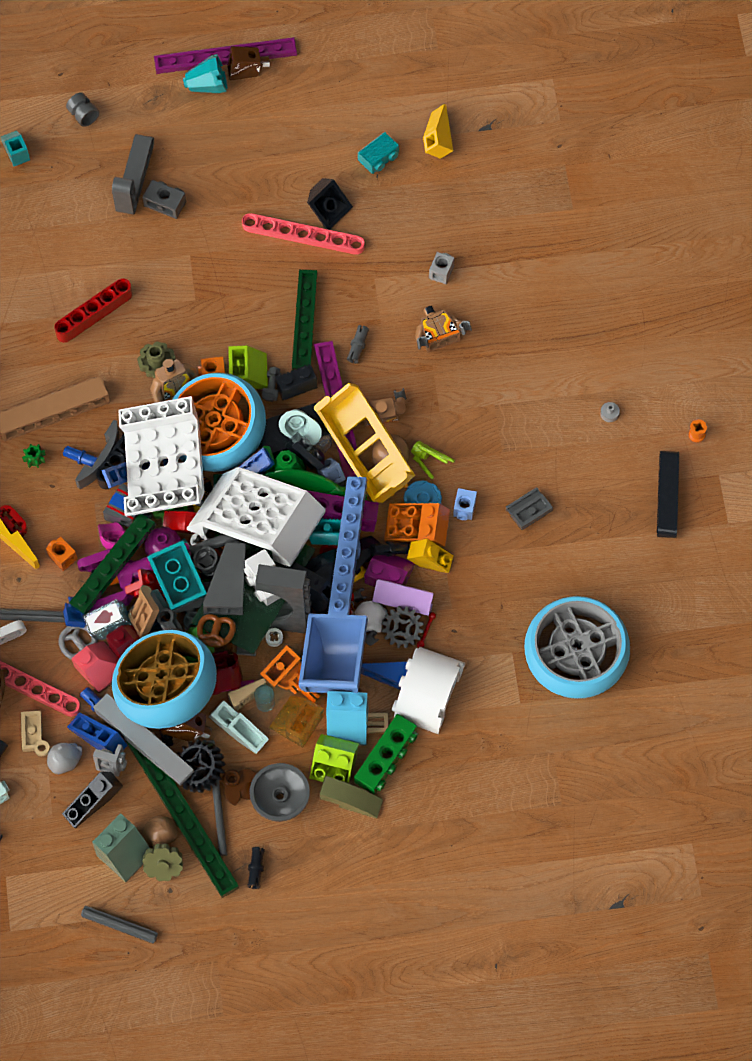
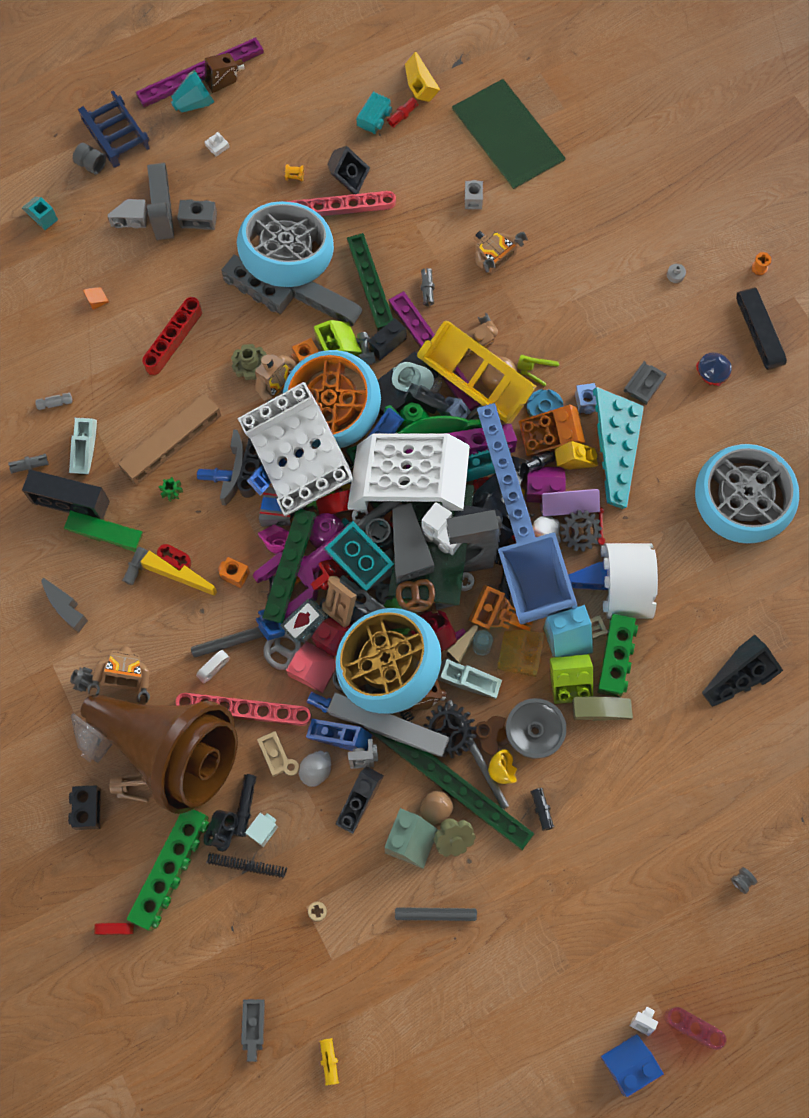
camera: 20 degrees left, 5 degrees up
none -> dark blue fence [78,90,150,168]
none -> orange slope [83,287,109,310]
none -> light grey slope [108,199,148,229]
none -> white tile [205,132,229,157]
none -> dark grey brick [221,254,293,314]
none -> wheel [237,201,334,287]
none -> light orange bush [285,164,304,181]
none -> dark grey beam [288,281,363,326]
none -> tan bush [308,902,327,921]
none -> red pin [387,97,419,128]
none -> clear green piece [452,79,566,189]
none -> yellow hair [488,749,517,784]
none -> wing [593,387,644,509]
none -> dark blue hair [696,352,732,387]
none -> black wedge [702,635,783,707]
none -> dark grey wheel [731,867,758,894]

